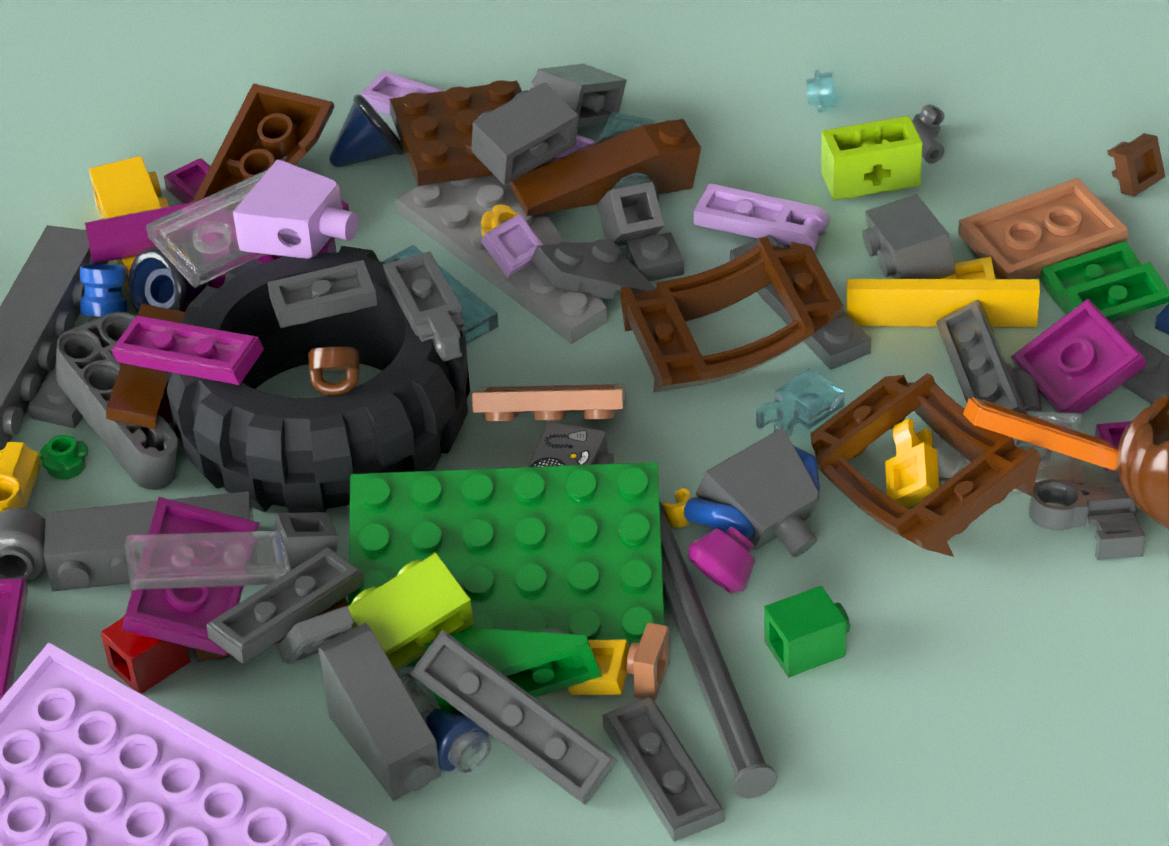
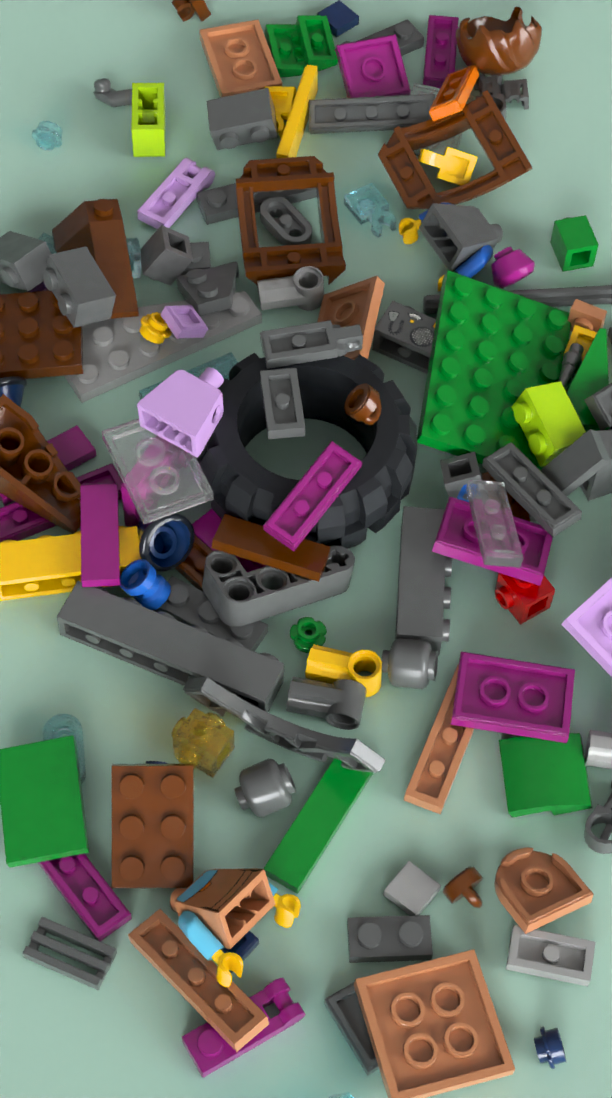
camera: 85 degrees left, 15 degrees up
none -> light grey piece [257,266,324,311]
none -> dark grey plate [260,197,312,246]

